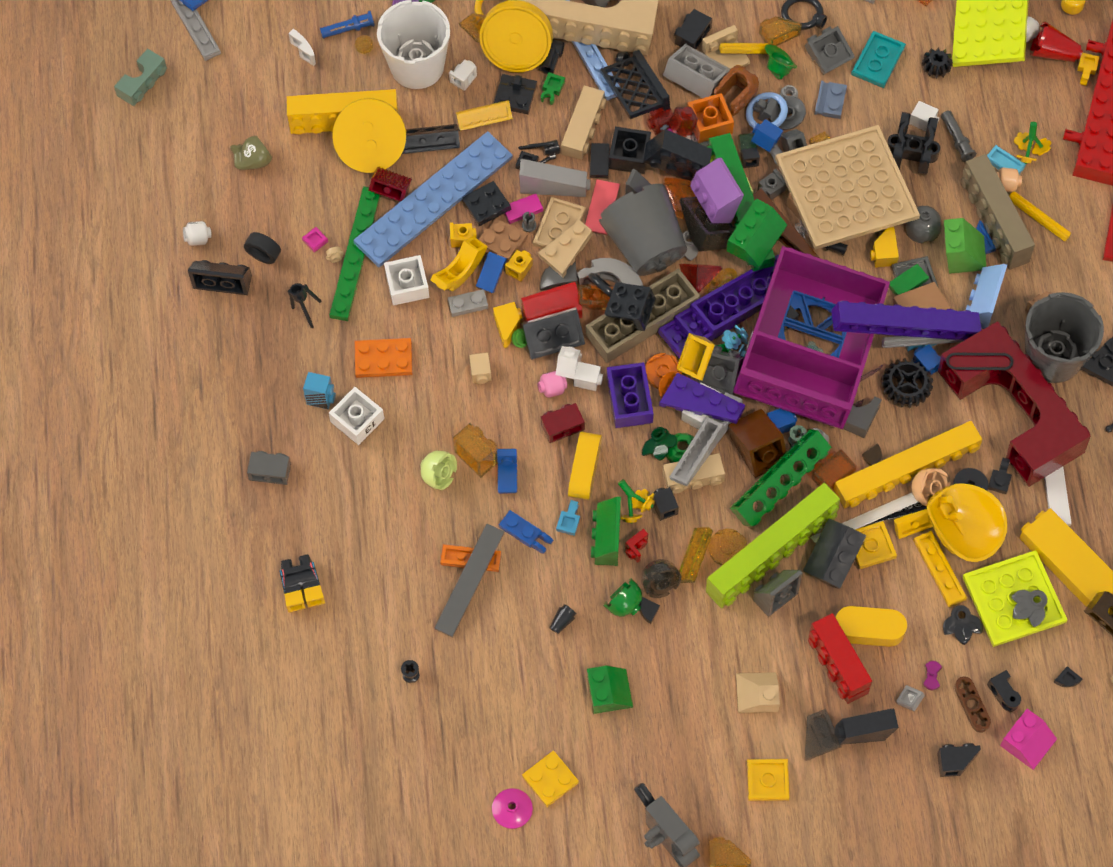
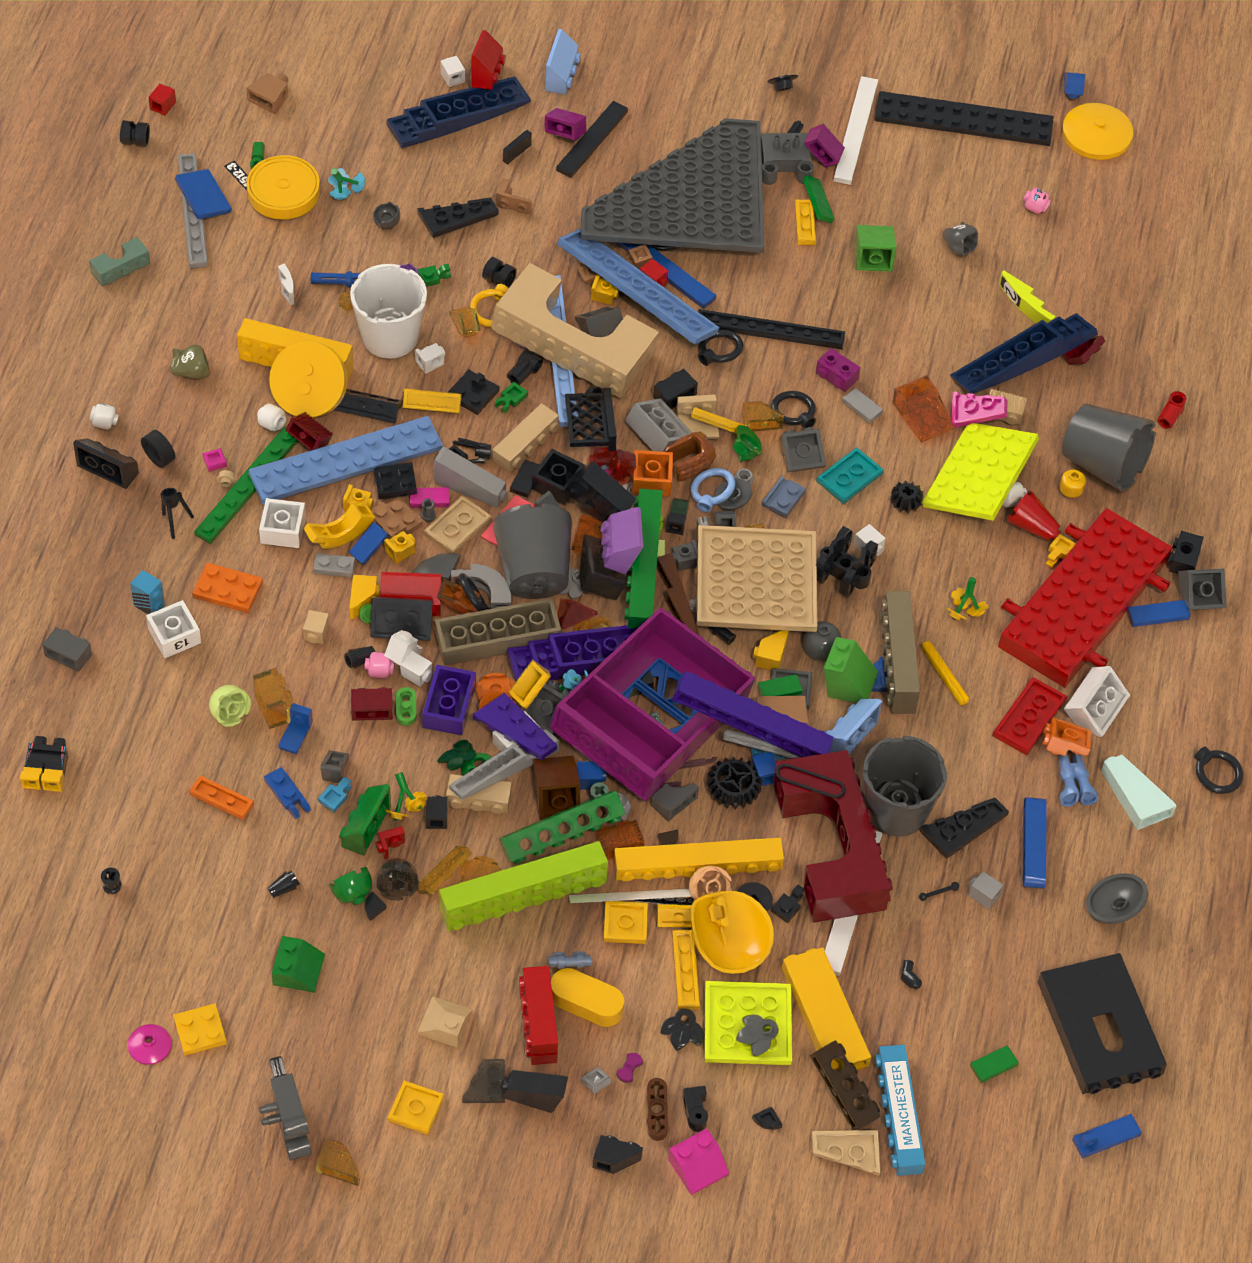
camera: 15 degrees right, 10 degrees down
dark grey tile [435,524,505,638] -> none
yellow brick [479,0,553,72] -> none
tan wing [538,220,593,278] -> none
yellow plant [568,431,602,500] -> none
black bracket [604,282,656,331] -> none
green slope [727,198,787,268] -> none
blue brick [751,119,784,152] -> none
dark grey tile [753,98,777,122] -> none
dark grey slope [753,570,802,617] -> none
black slope [803,518,866,589] -> none
dark grey pin [941,110,977,162] -> none
medium azure tile [987,145,1026,174] -> none
light nougat head [996,168,1022,192] -> none
none -> white head [257,404,286,432]
none -> dark grey slope [320,750,349,783]
none -> black cone [344,646,375,668]
none -> bright green plate [396,687,417,726]
none -> sand blue plate [547,951,592,969]

